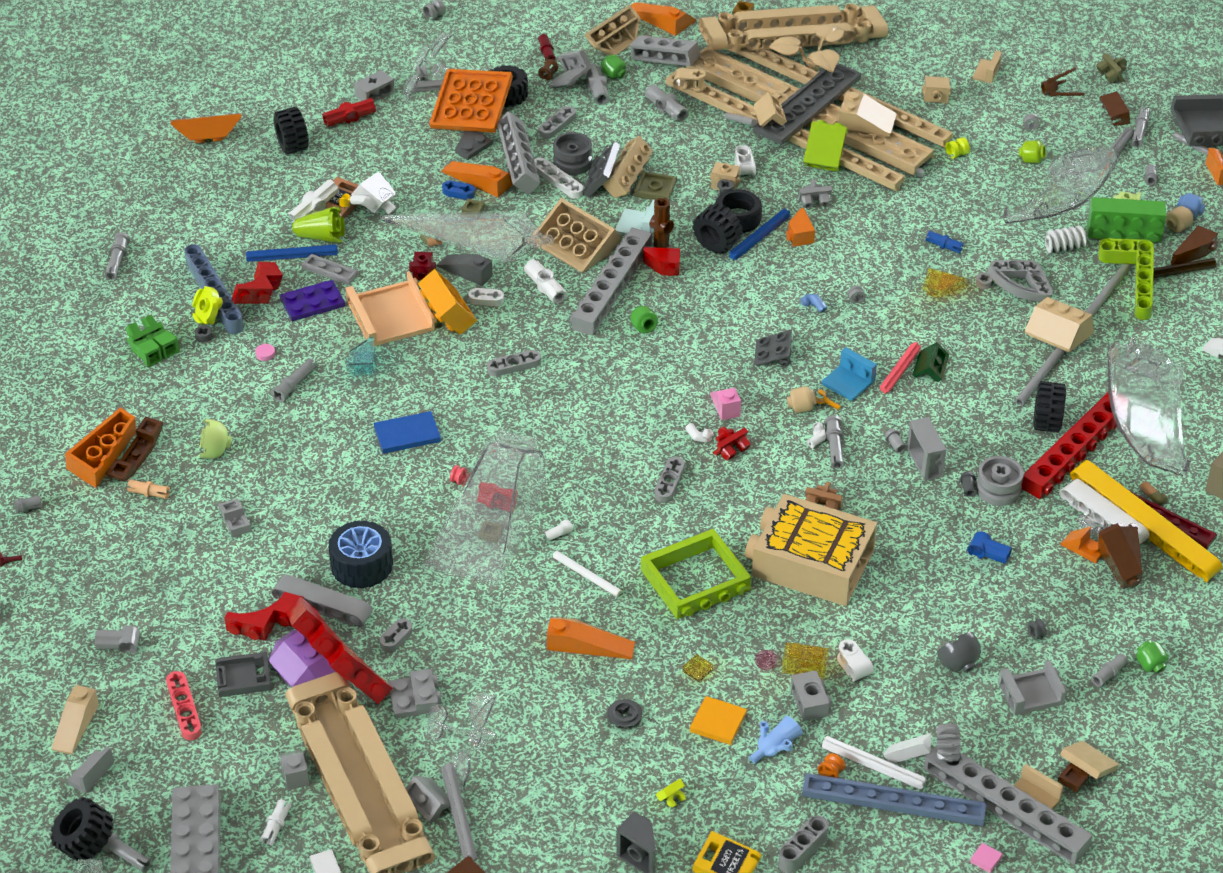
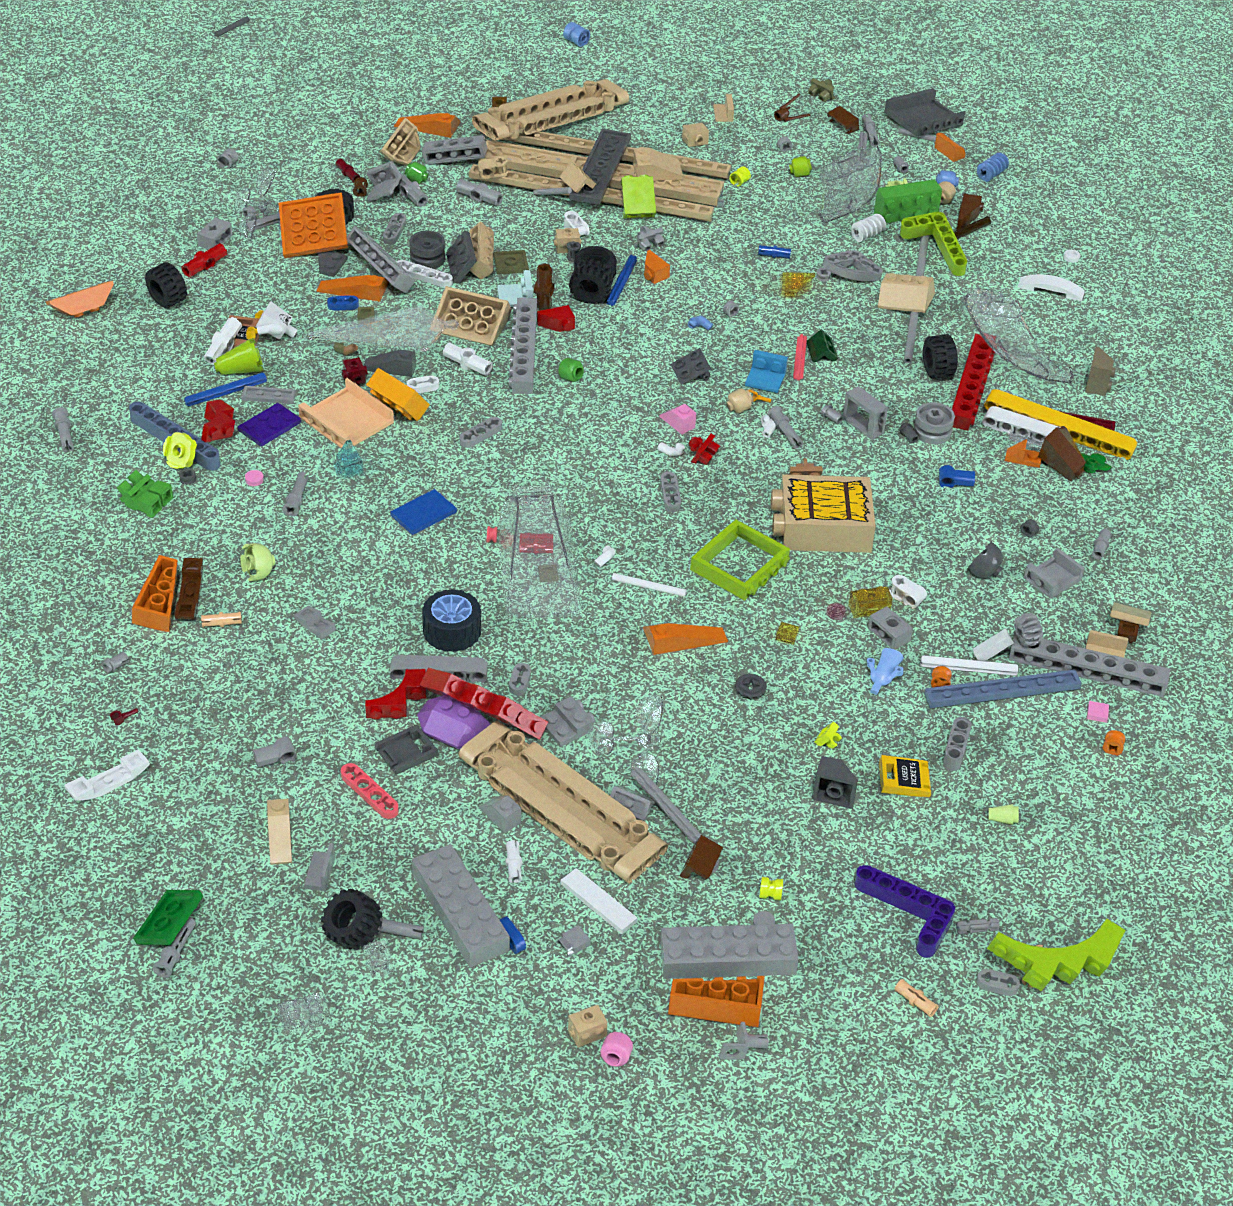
camera: 25 degrees left, 0 degrees up
light orange tile [690,696,747,745] -> none
tan plant [770,25,844,73] -> none
bright green head [1136,640,1169,674] -> none
arm [1140,481,1168,505] -> none
none -> green plate [1081,453,1112,473]

